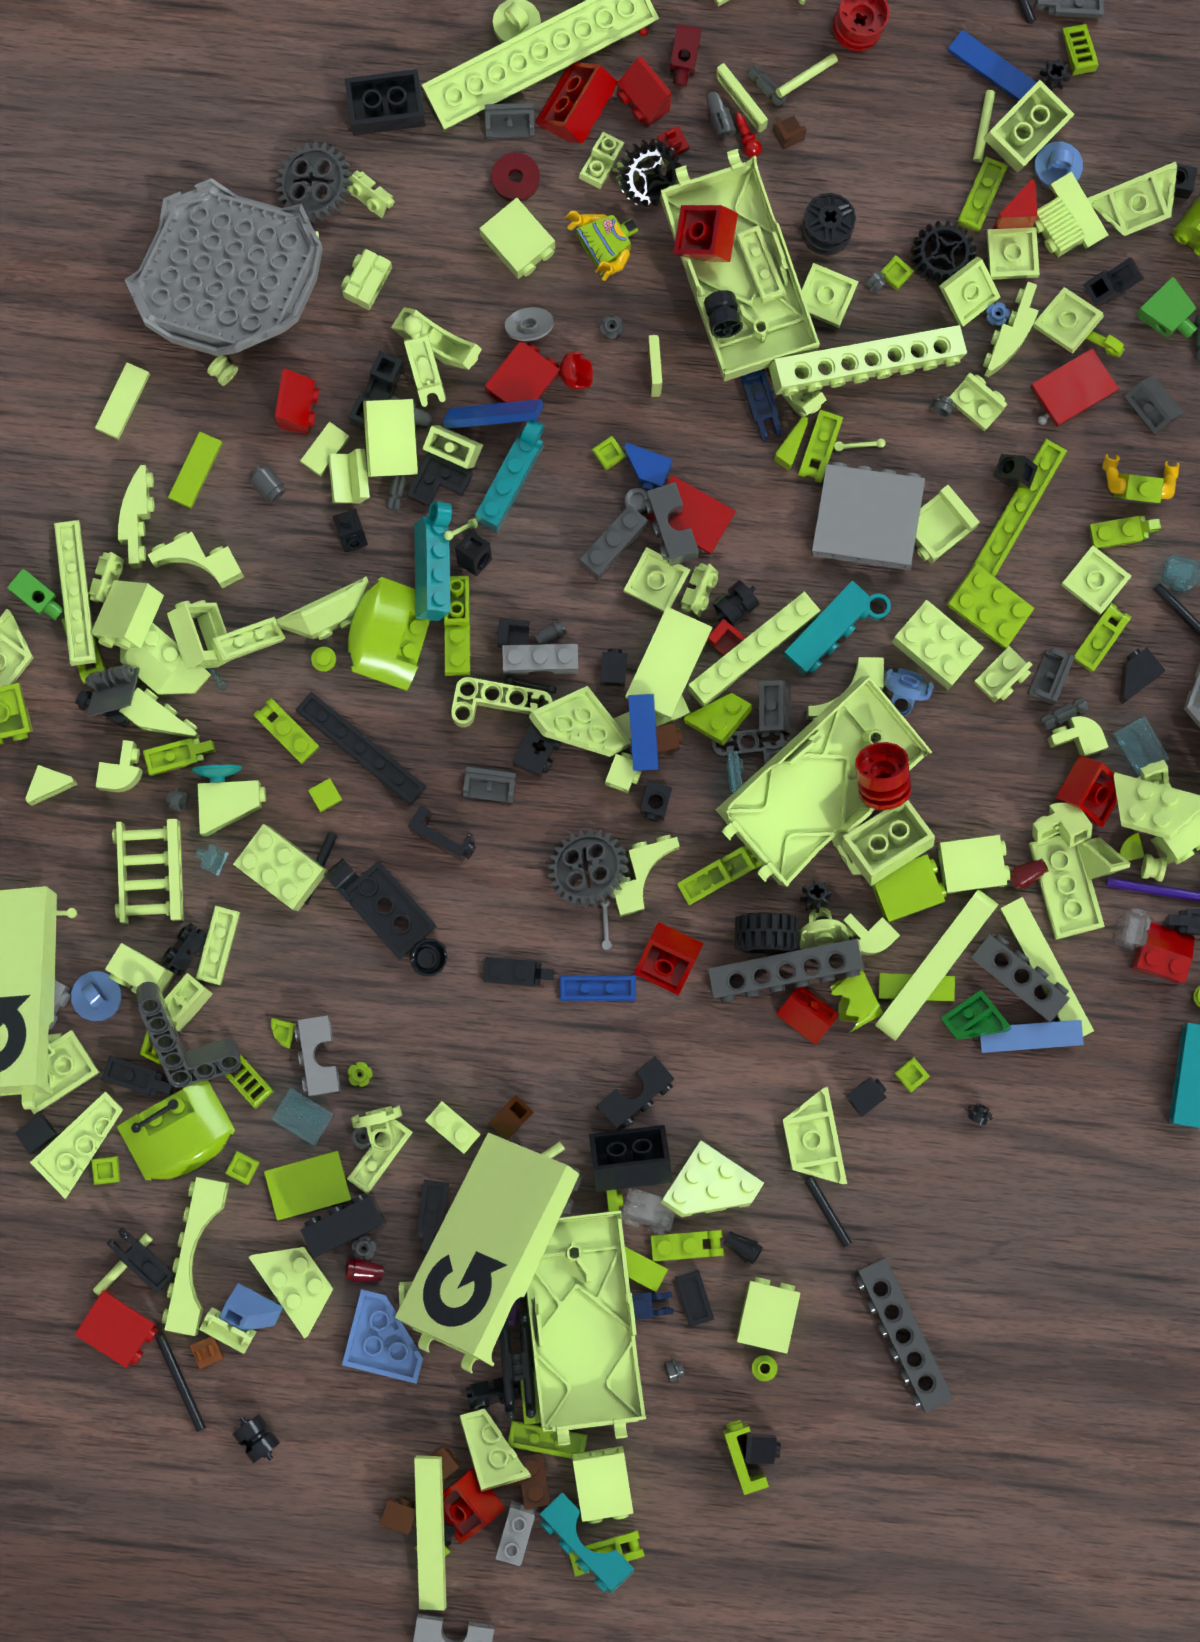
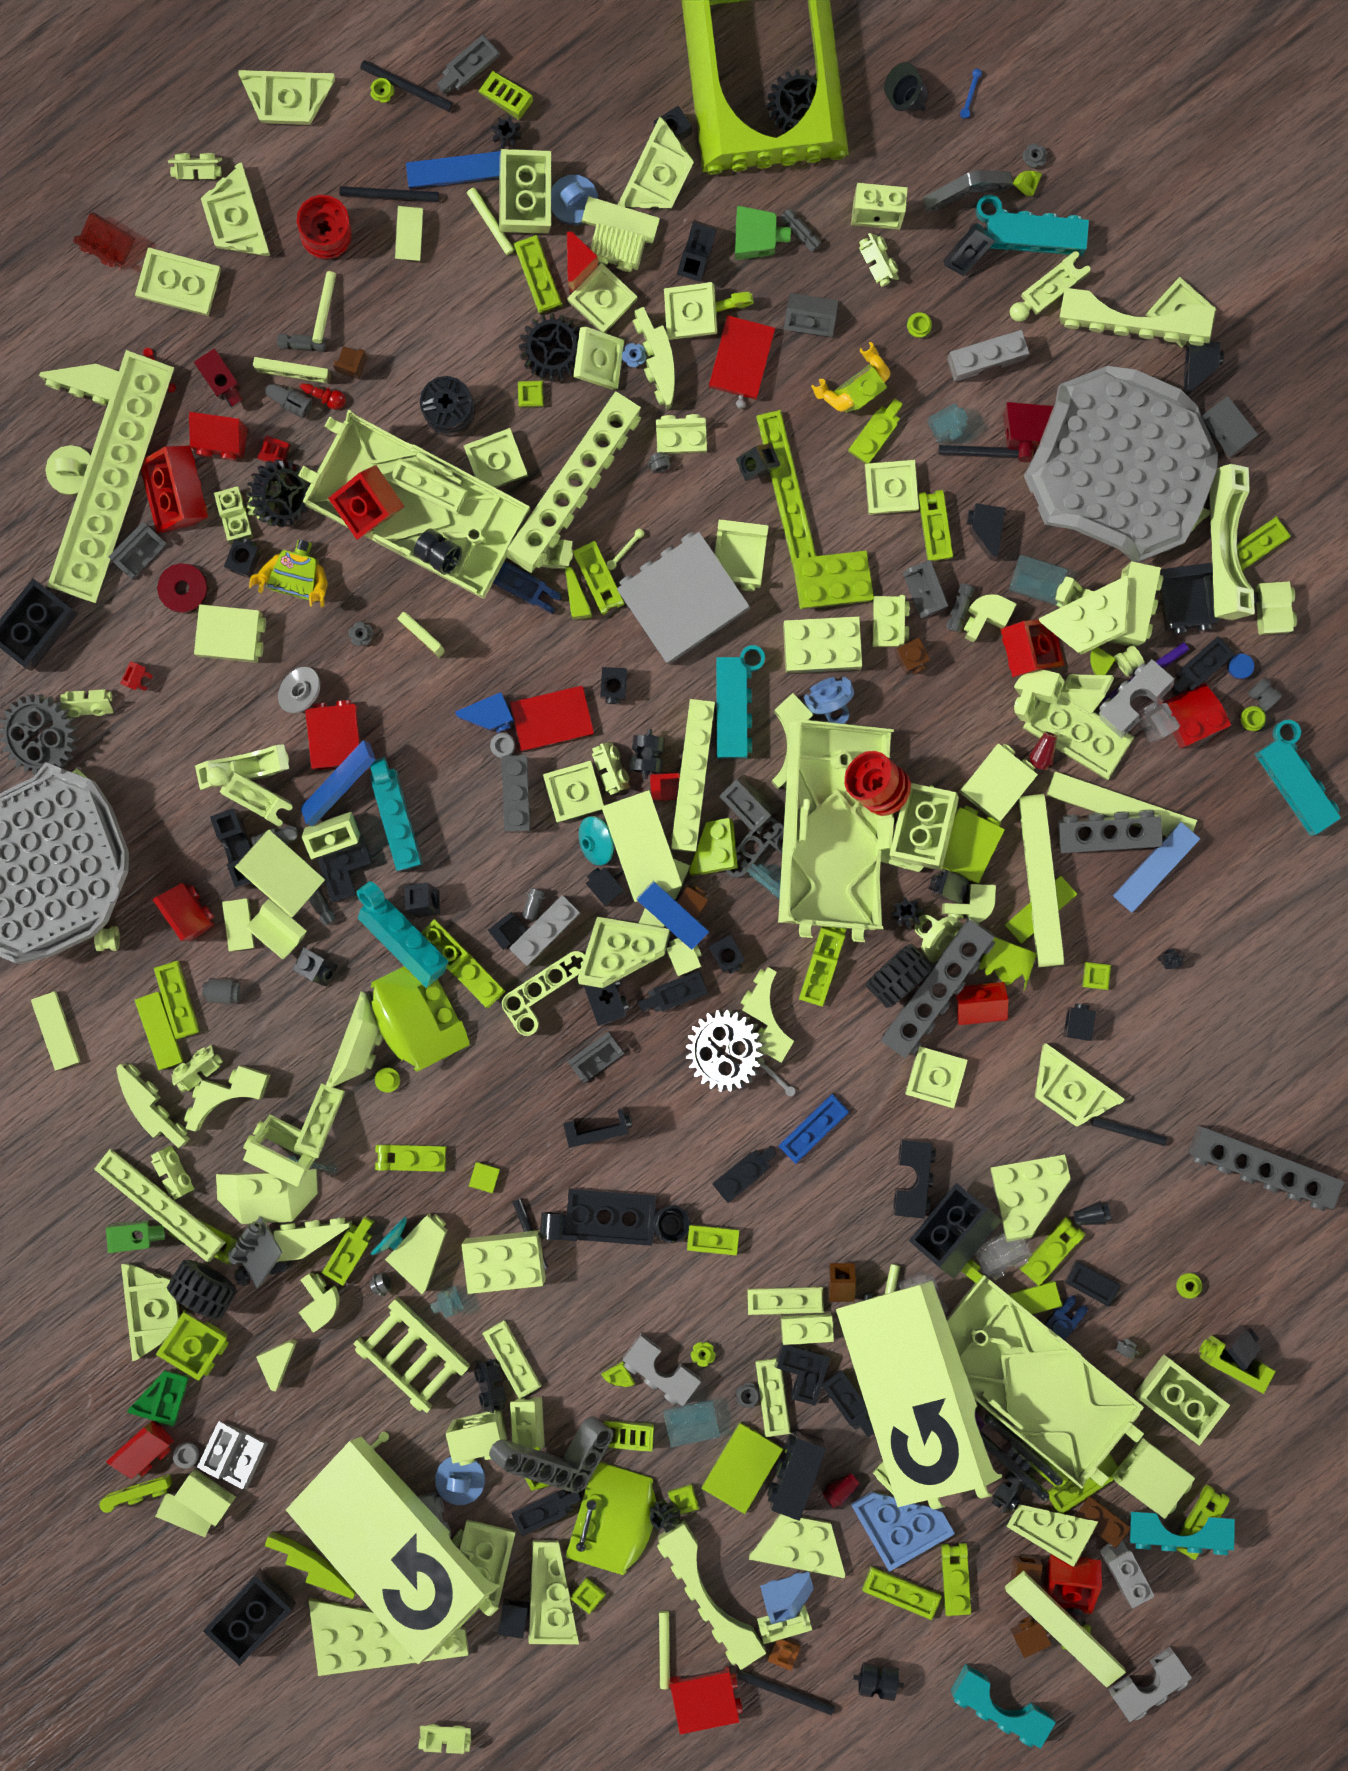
camera: 35 degrees left, 5 degrees up
yellowish green brick [91,580,164,650] -> none
black hinge [107,1227,175,1293] -> none
black tile [295,691,426,806] -> none
yellowish green brick [341,249,392,310] -> none
yellowish green tile [351,1105,402,1151] -> none
dark grey plate [351,1235,377,1260] -> none
yellowish green hinge [444,519,478,540] -> none
black hinge [505,675,557,693] -> none
red hair [559,352,593,390] -> none
lime tile [592,436,626,471] -> none
red slope [633,922,704,996] -> none
dark grey arch [644,482,699,566] -> none
yellowish green brick [736,1277,800,1354] -> none
dark grey plate [864,270,887,293] -> none
green wing [940,989,1011,1040] -> none
none -> red tile [120,661,153,691]
none -> lime tile [154,961,200,1040]
none -> black tyre [167,1260,237,1319]
none -> yellowish green hinge [171,1045,223,1092]
none -> black brick [224,538,262,579]
none -> black bar [339,186,439,202]
none -> yellowish green slope [395,206,423,261]
none -> teal dish [578,816,614,866]
none -> black brick [600,667,627,705]
none -> black hinge [638,970,709,1012]
none -> black gear [650,1498,681,1533]
none -> lime plate [687,1225,739,1255]
none -> yellowish green tile [747,1286,824,1315]
none -> black plate [774,1342,830,1406]
none -> lime tile [862,1566,942,1620]
none -> reddish brown brick [894,638,930,675]
none -> yellowish green plate [905,1047,968,1108]
none -> black slope [928,869,969,904]
none -> lime plate [941,1543,971,1616]
none -> teal arch [951,1664,1056,1749]
none -> light grey arch [1099,660,1174,739]
none -> yellowish green brick [1134,1354,1230,1446]

